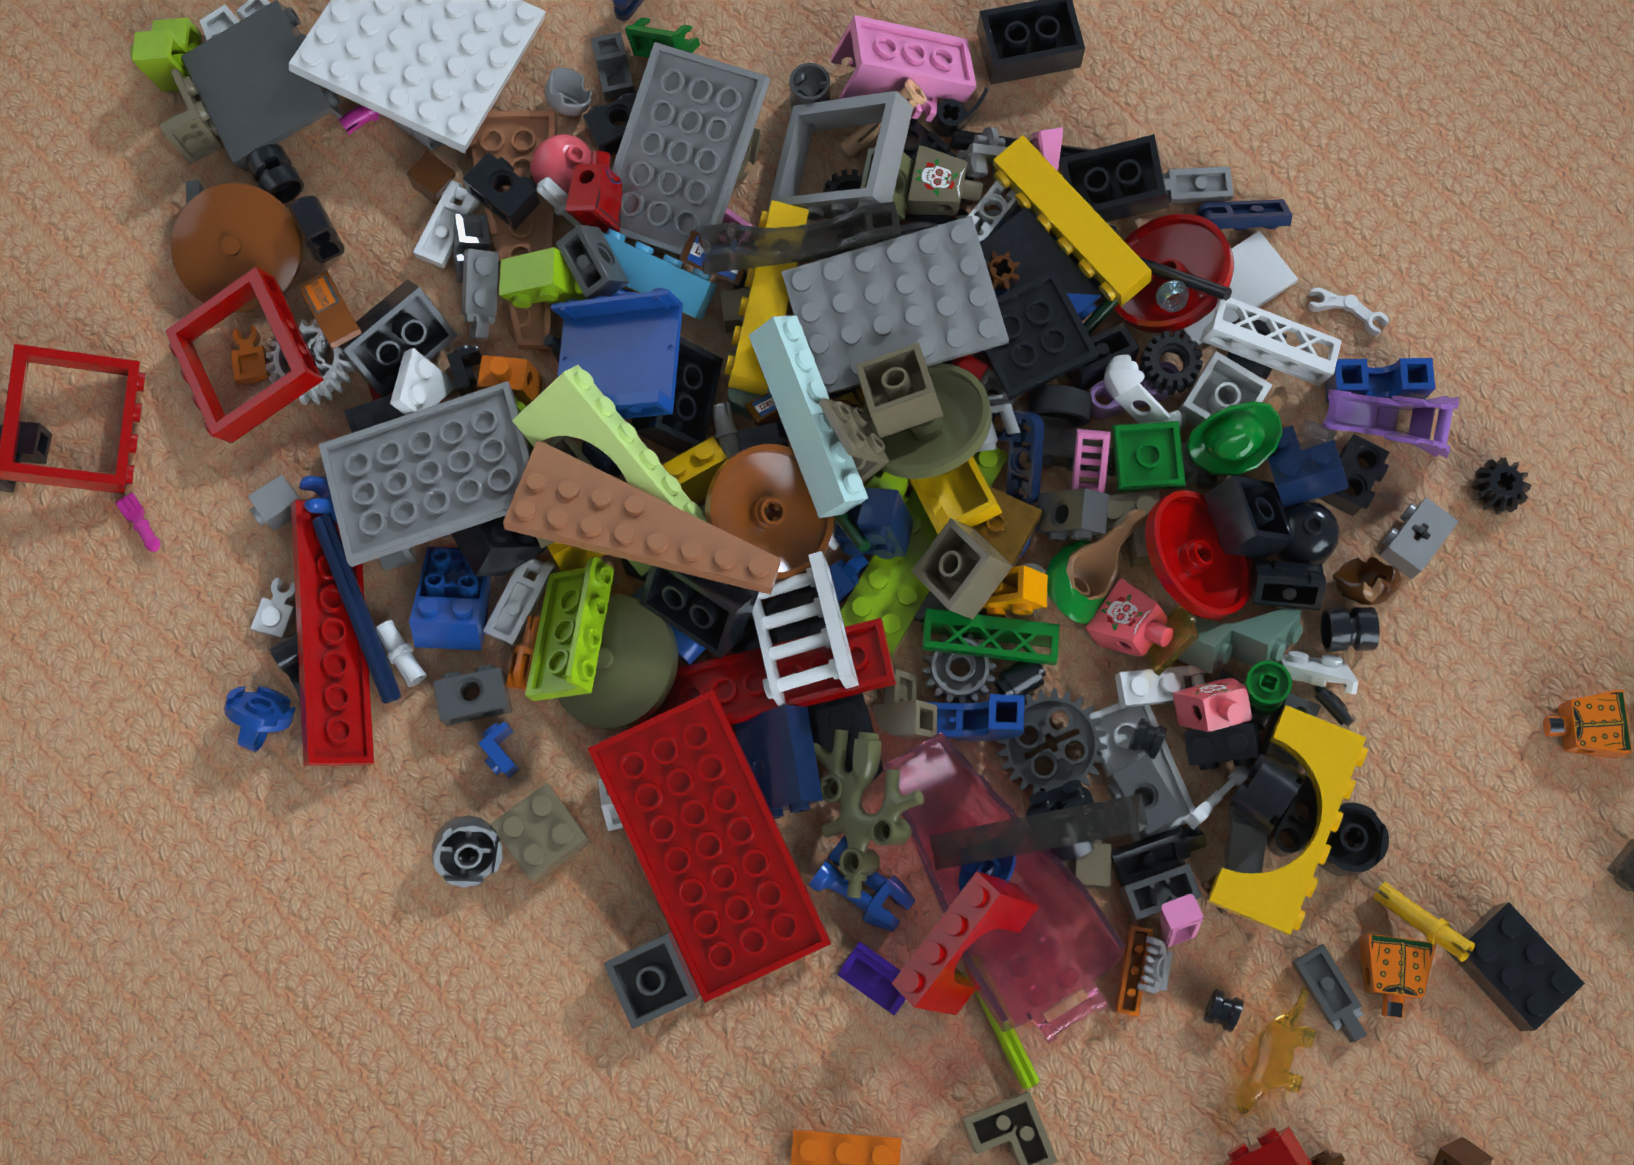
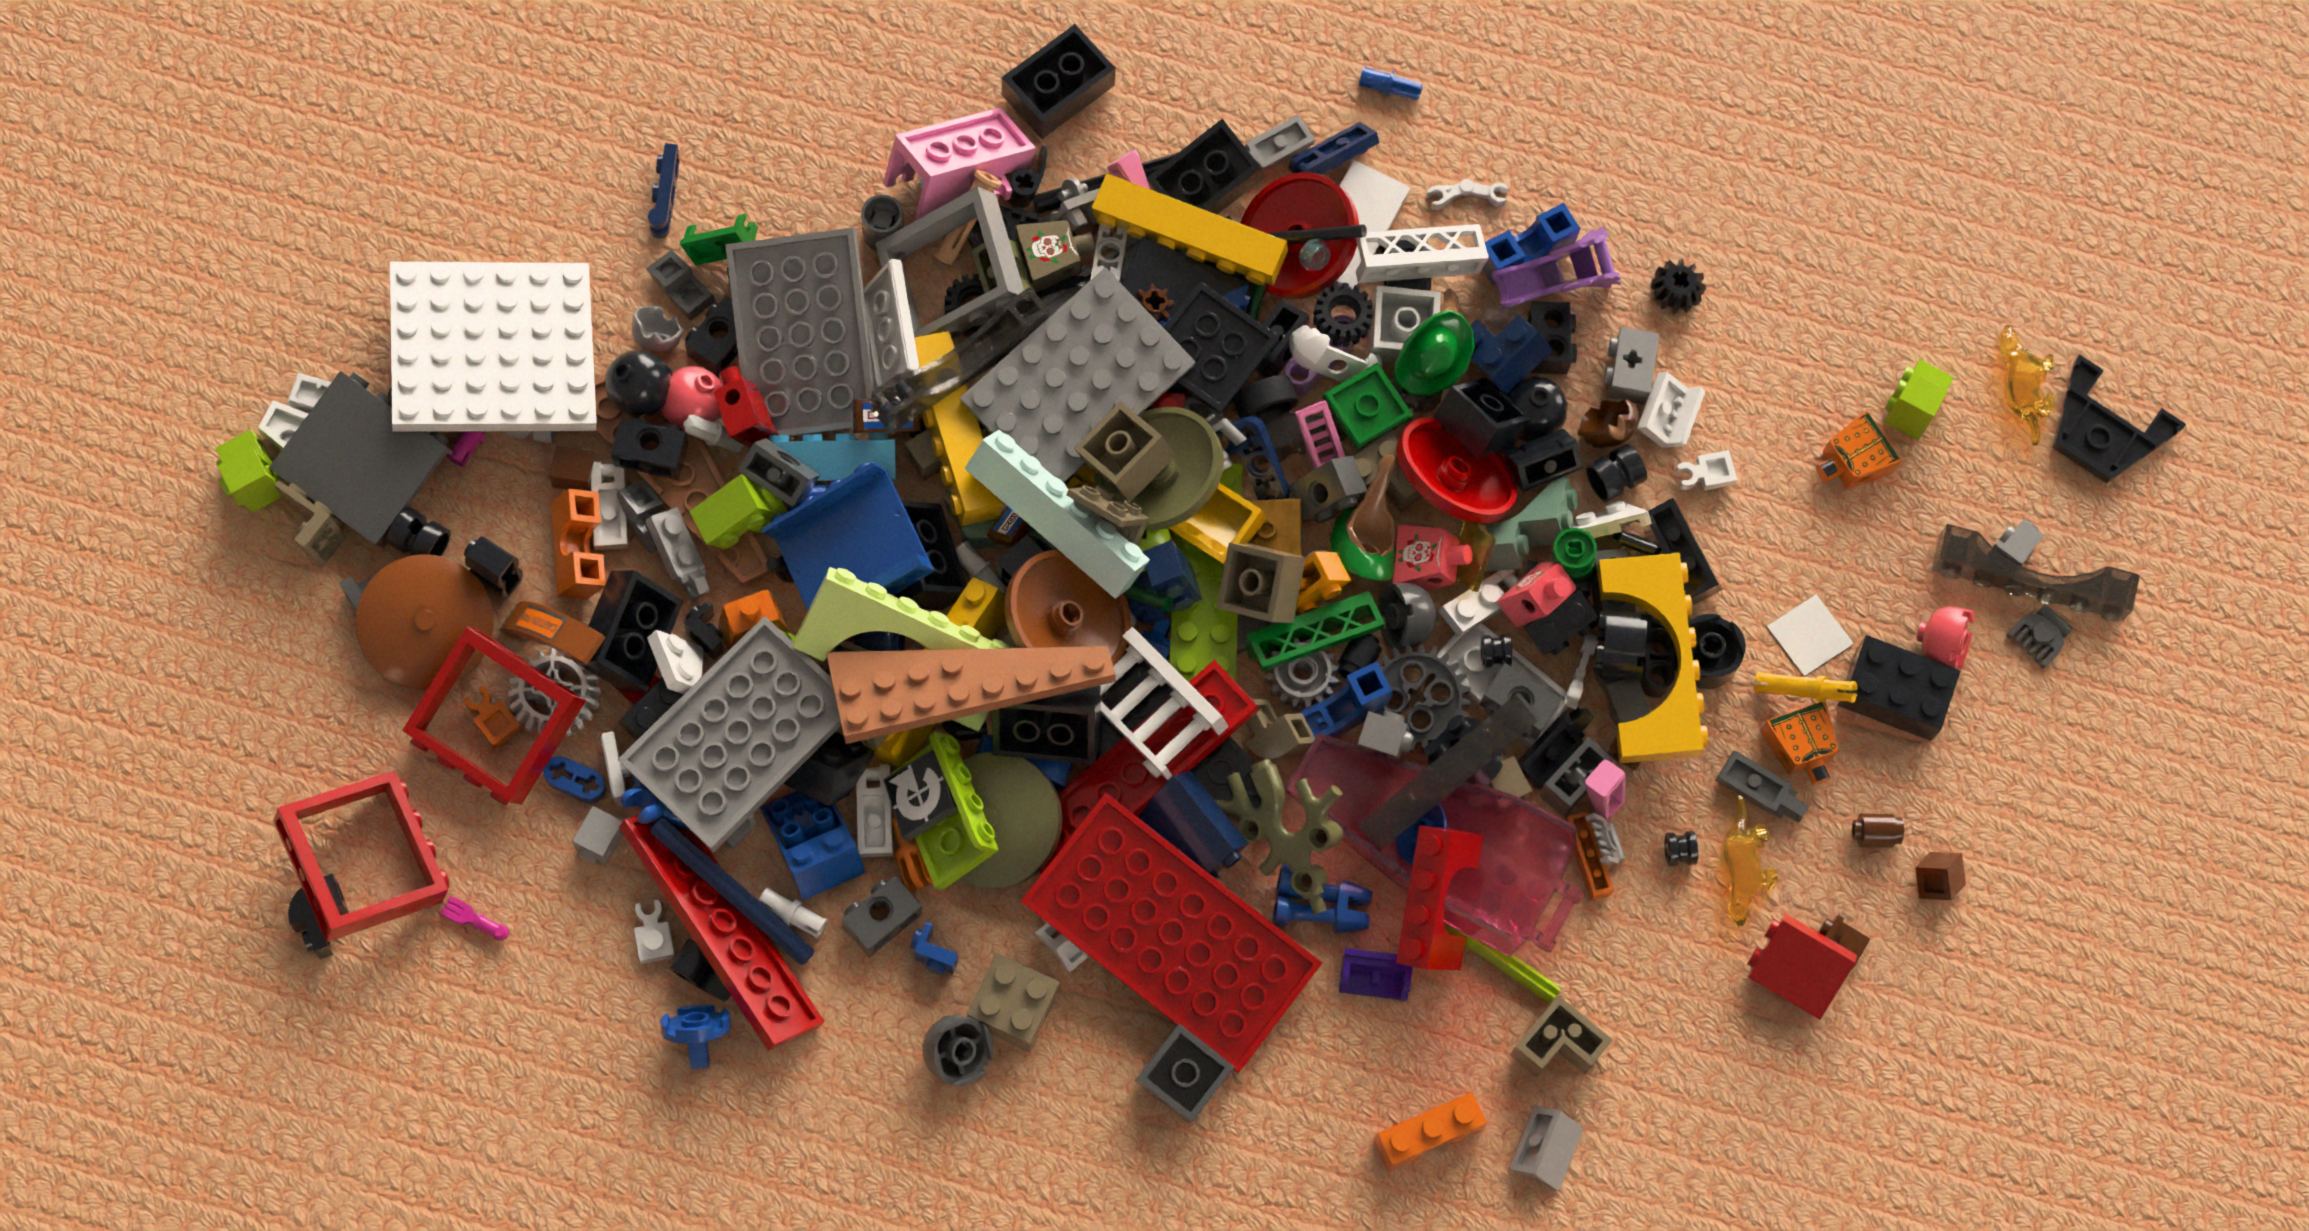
camera: 35 degrees left, 5 degrees down
none -> blue beam [543,756,606,804]
none -> orange arch [551,489,606,599]
none -> white plate [600,731,630,807]
none -> black cylinder [605,350,672,418]
none -> white tile [863,259,920,399]
none -> tile [883,749,958,841]
none -> light grey brick [1358,710,1414,761]
none -> blue axle [1359,66,1423,100]
none -> dark grey cylinder [1378,583,1439,649]
none -> white bracket [1637,372,1705,448]
none -> black brick [1648,498,1723,605]
none -> white plate [1675,450,1737,490]
none -> white sticker [1767,594,1854,676]
none -> reddish brown brick [1852,814,1904,848]
none -> coral cylinder [1917,607,1975,669]

